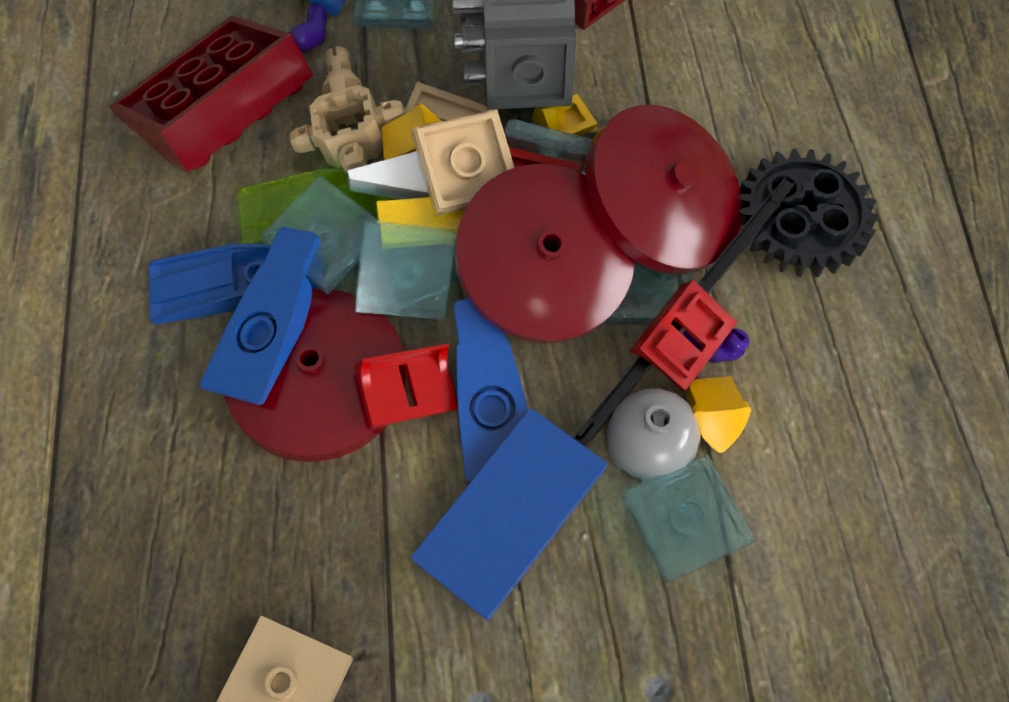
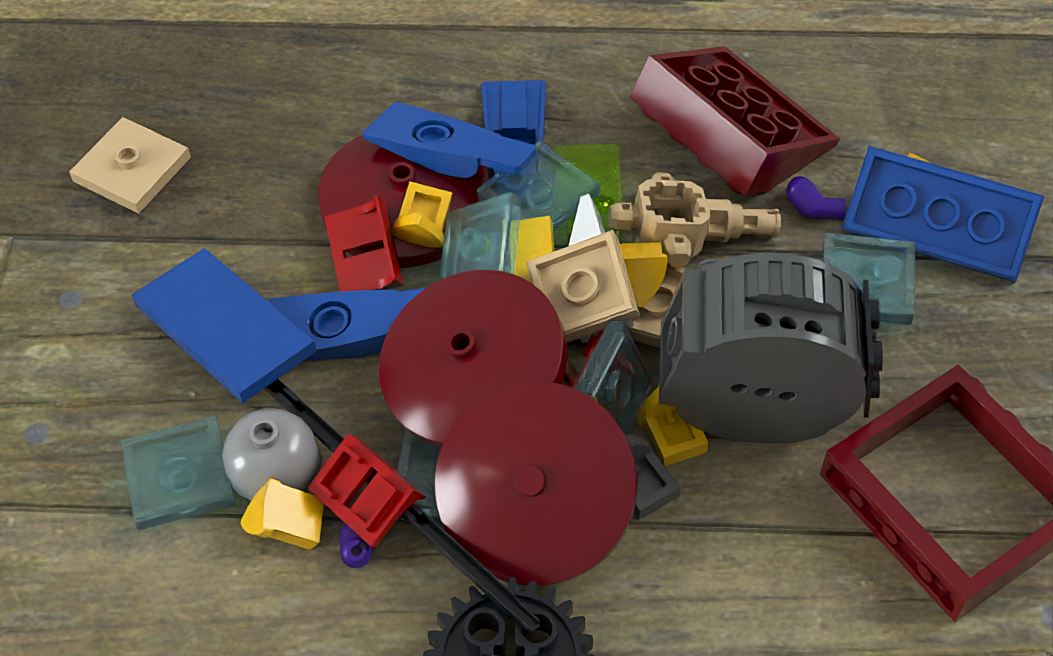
camera: 100 degrees right, 10 degrees down
none -> yellow tile [391,182,452,248]

